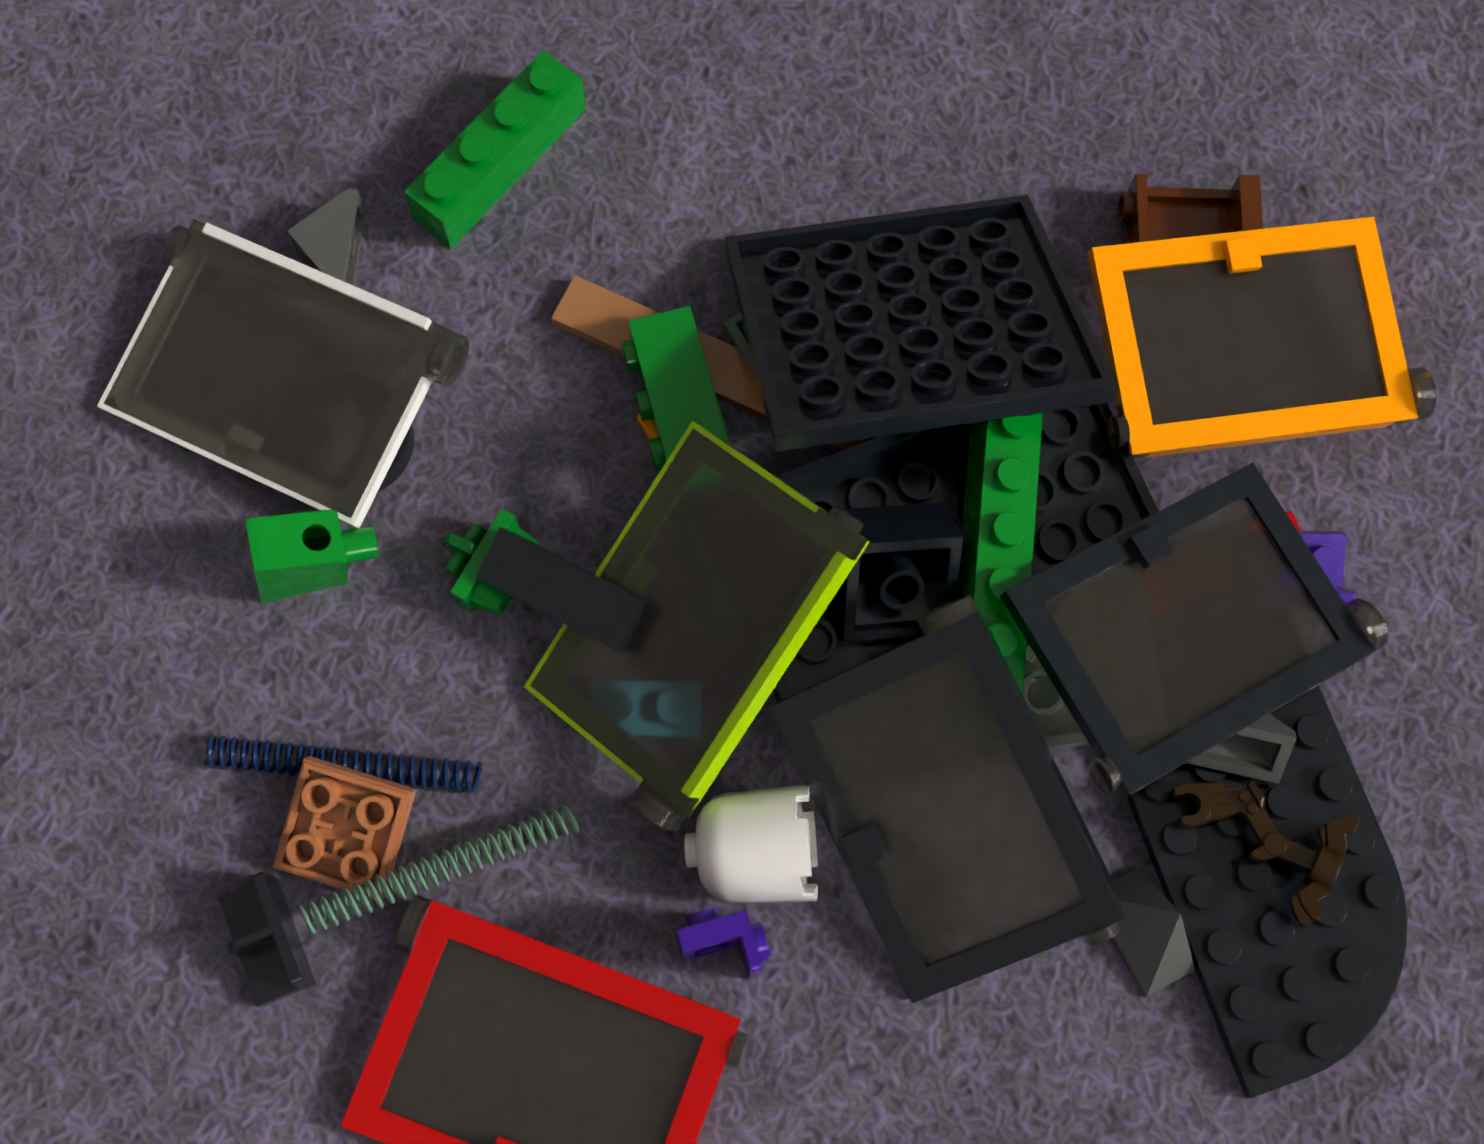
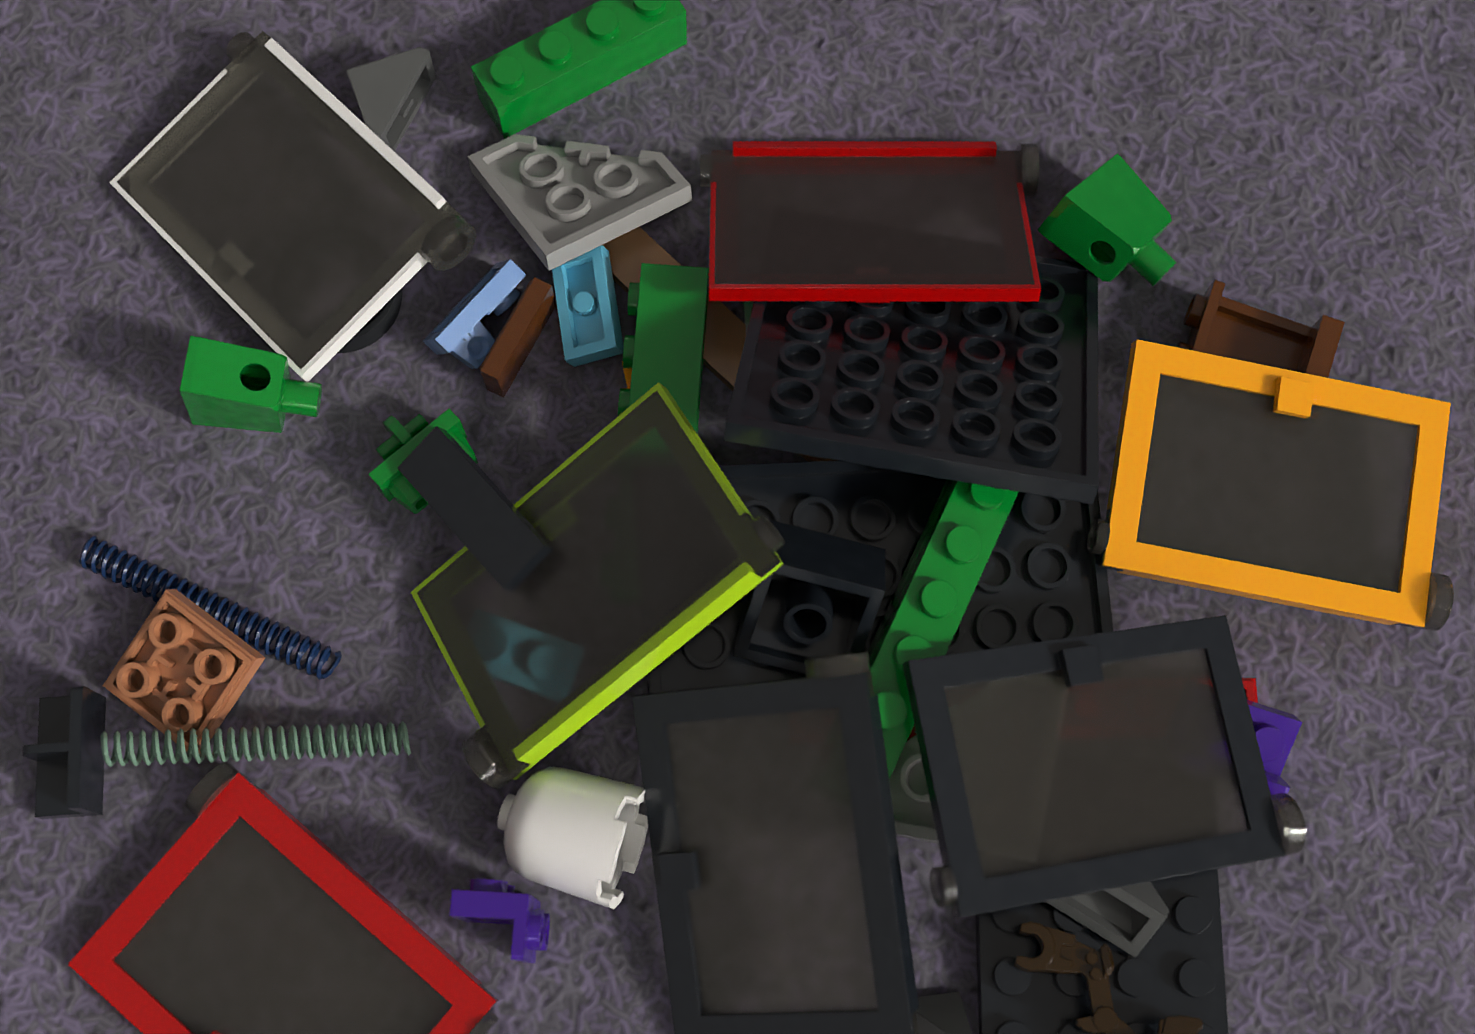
camera: 20 degrees right, 0 degrees up
none -> medium blue hinge [423,259,526,369]
none -> light grey plate [468,134,692,271]
none -> reddish brown tile [479,277,556,398]
none -> medium azure plate [552,245,624,367]
none -> clear smoke door [700,141,1041,303]
none -> green torso [1037,153,1177,286]

